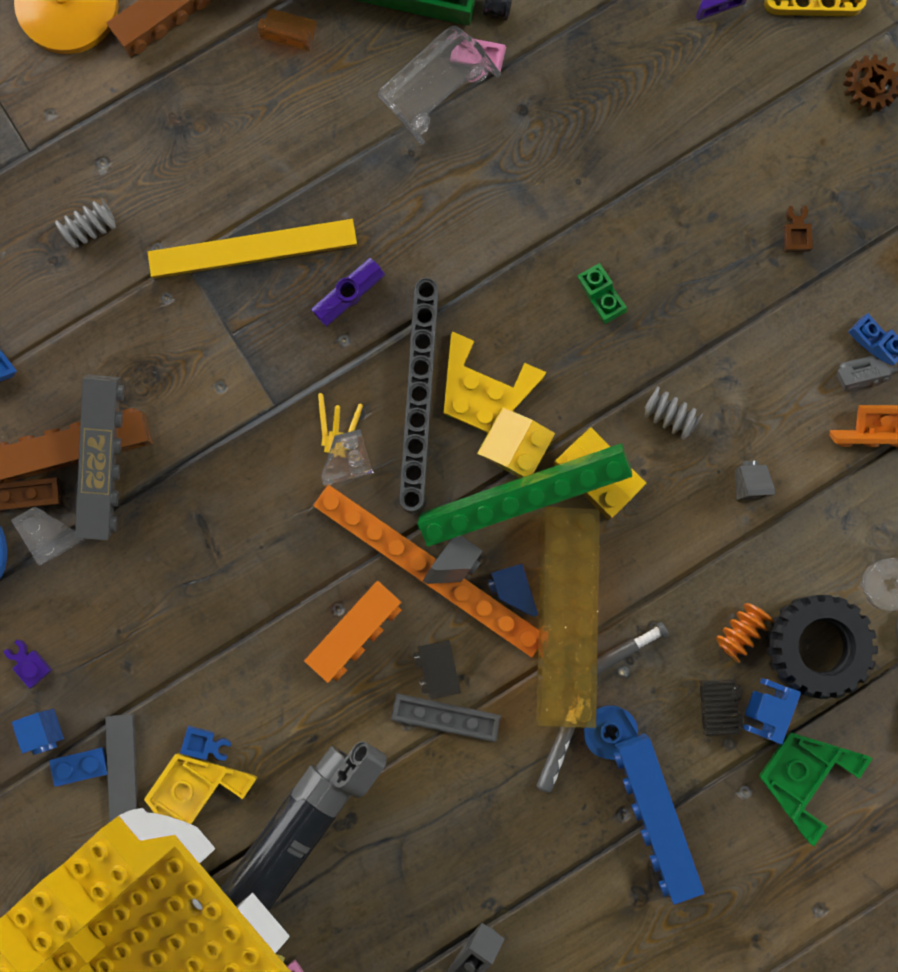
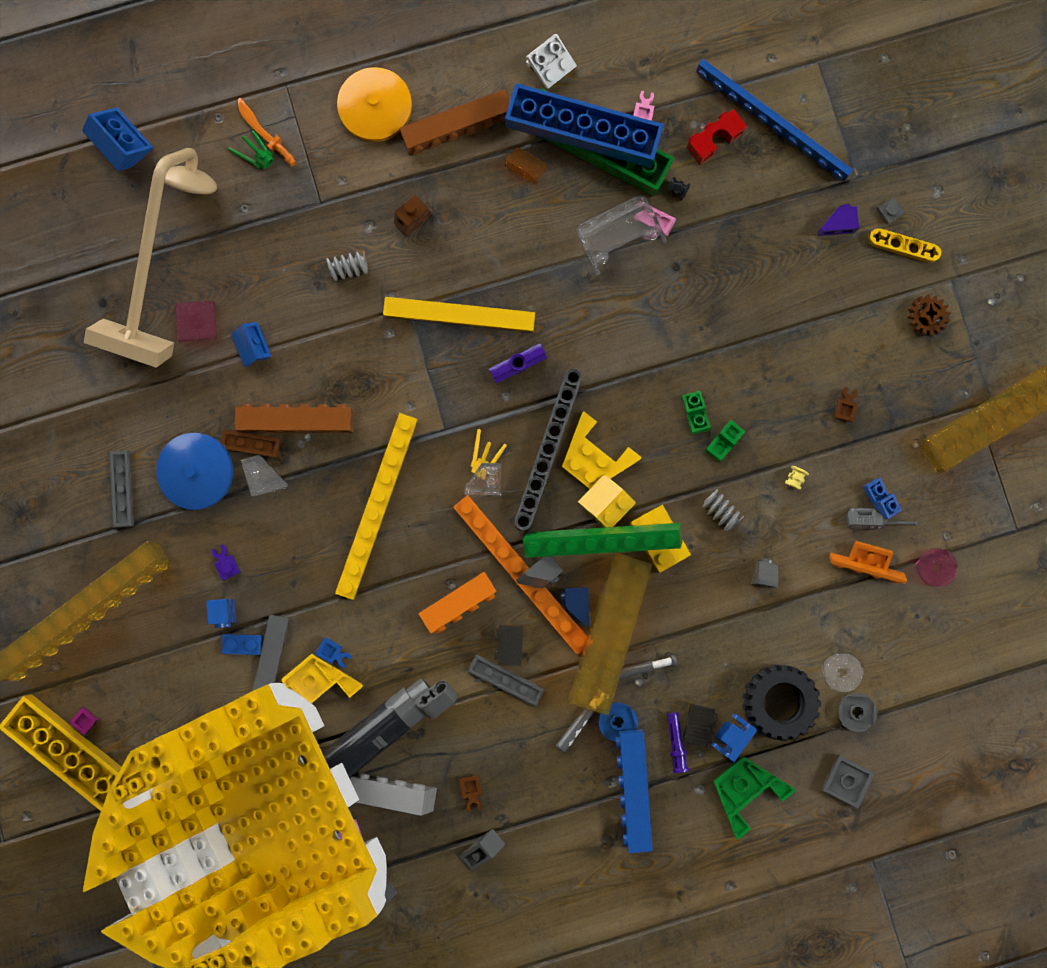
camera: 10 degrees right, 0 degrees up
dark grey brick [75,374,125,540] -> none
orange piece [716,603,774,663] -> none
none -> yellow plate [335,413,418,600]
none -> light grey wedge [350,773,437,816]
none -> reddish brown torso [394,195,433,237]
none -> reddish brown plate [459,774,482,812]
none -> dark purple pin [666,712,690,773]
none -> green slope [705,420,745,463]
none -> light yellow bush [785,466,809,490]

